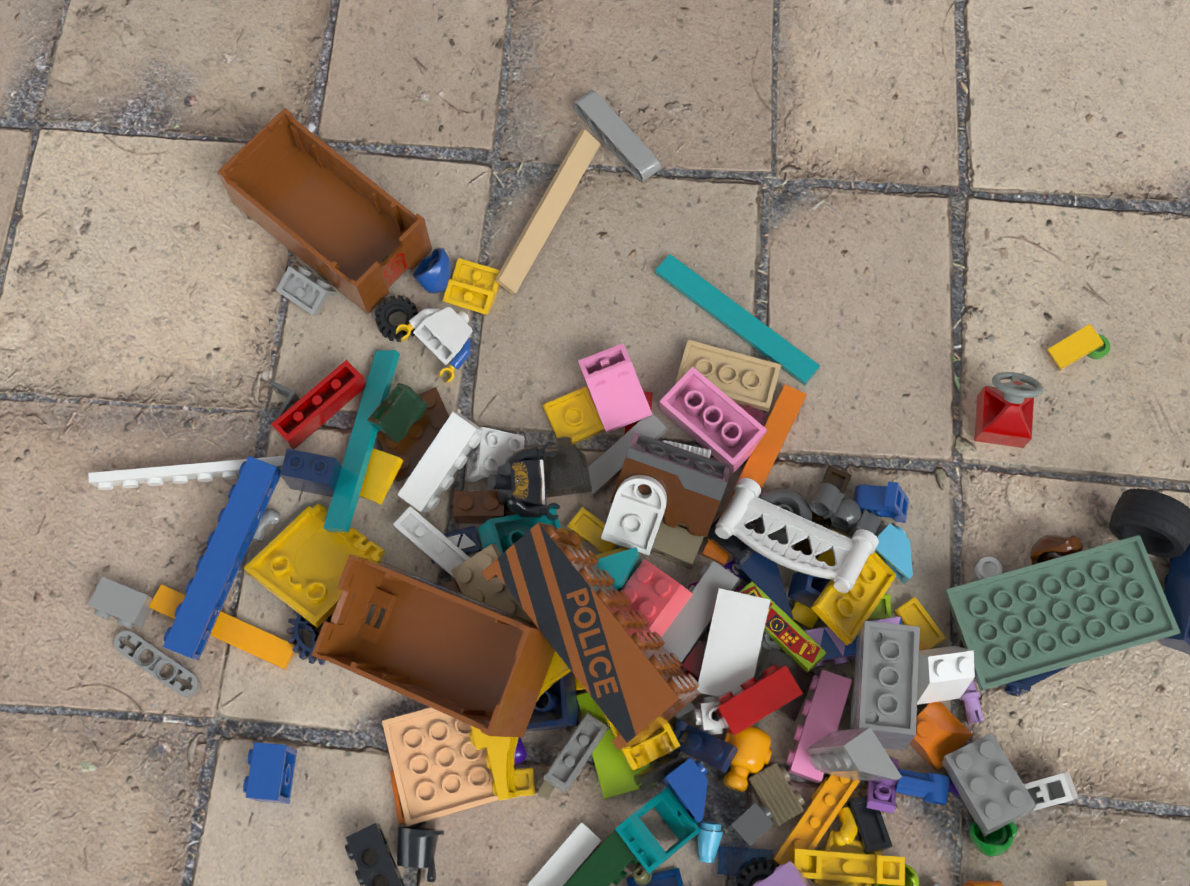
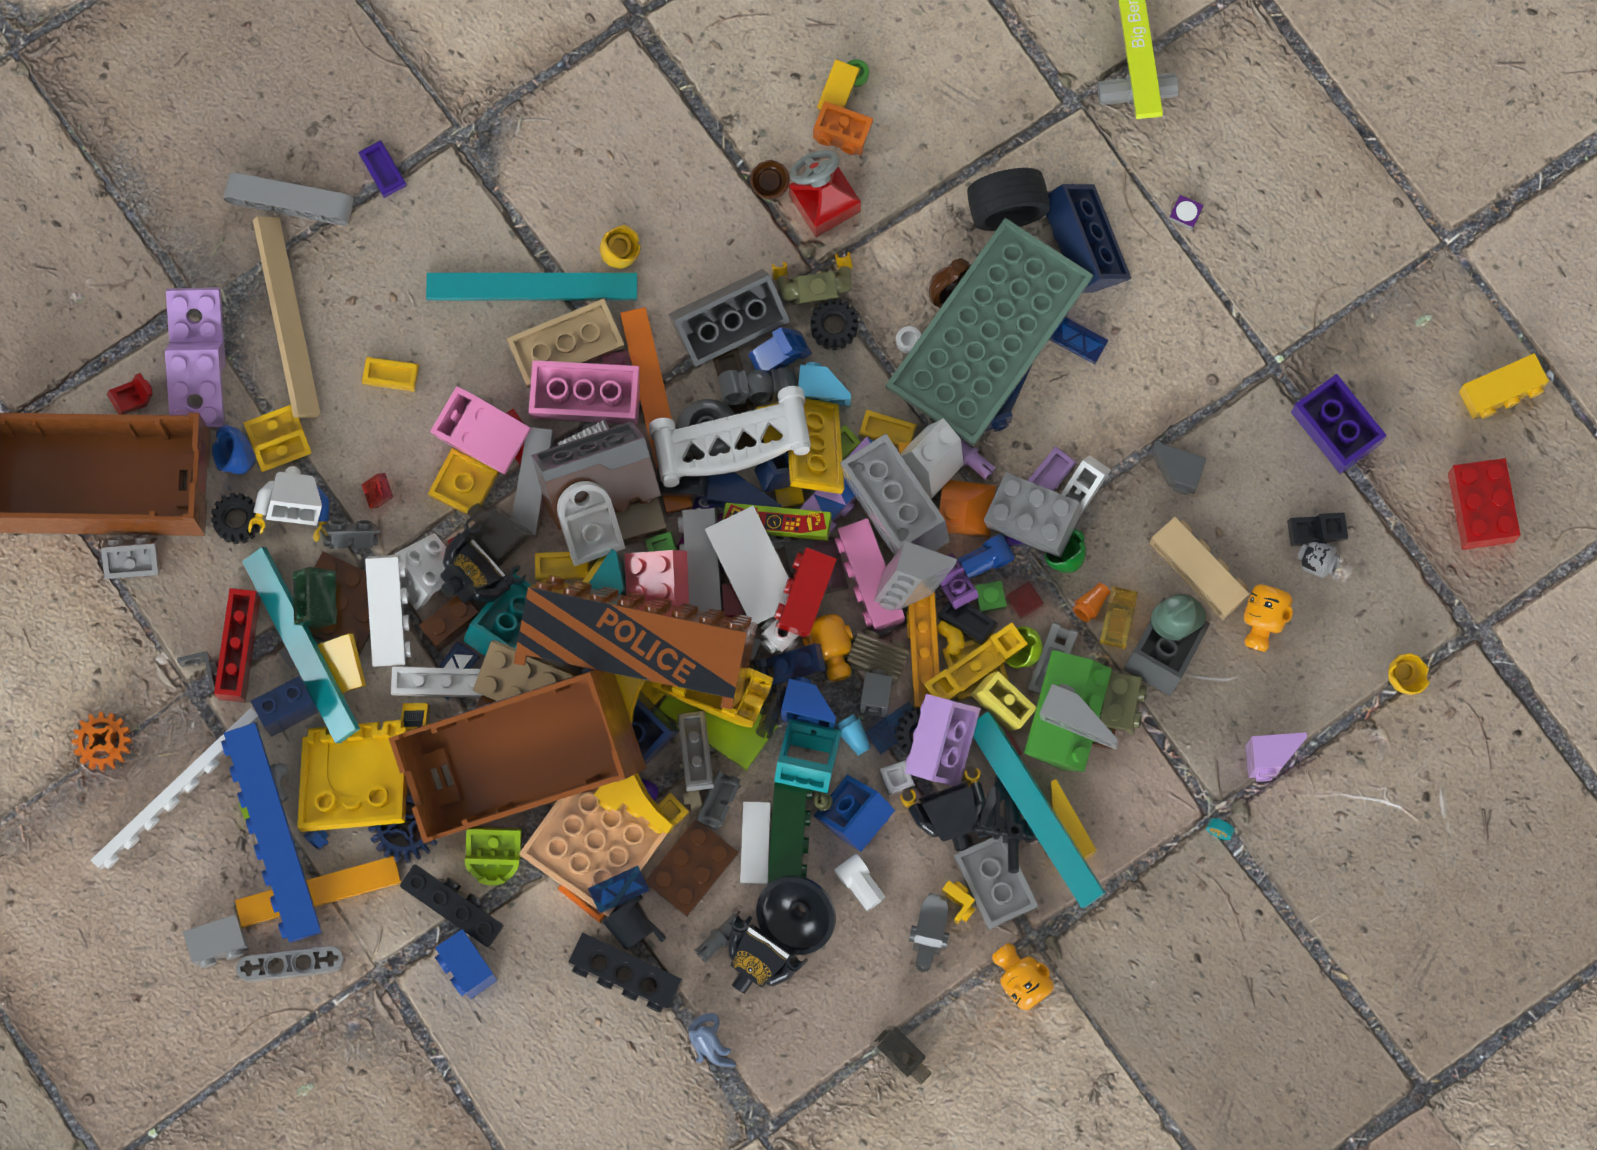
camera: 40 degrees left, 5 degrees up
none -> orange gear [71,711,133,772]
none -> red bracket [107,373,153,415]
none -> lavender bracket [165,287,226,427]
none -> blue plate [304,830,329,850]
none -> dark grey hinge [322,520,381,549]
none -> dark purple tile [358,140,407,198]
none -> clear red plate [361,473,393,509]
none -> yellow tile [362,357,419,392]
none -> black bracket [400,864,504,947]
none -> slope [401,703,430,730]
none -> lime slope [465,826,522,886]
none -> tile [588,866,649,914]
none -> yellow hair [599,225,641,269]
none -> bright green plate [645,532,678,552]
none -> reddish brown plate [645,819,739,917]
none -> dark grey slope [668,269,790,367]
none -> dark grey hinge [696,770,741,831]
none -> reddish brown hair [750,160,790,200]
none -> olive torso [772,252,853,306]
none -> black tyre [810,299,858,350]
none -> orange bracket [813,101,873,155]
none -> bright green plate [975,581,1007,613]
none -> clear red plate [1006,581,1044,619]
none -> lavender tile [1028,446,1076,491]
none -> clear blue tile [1050,317,1108,365]
none -> dark grey slope [1151,442,1206,495]

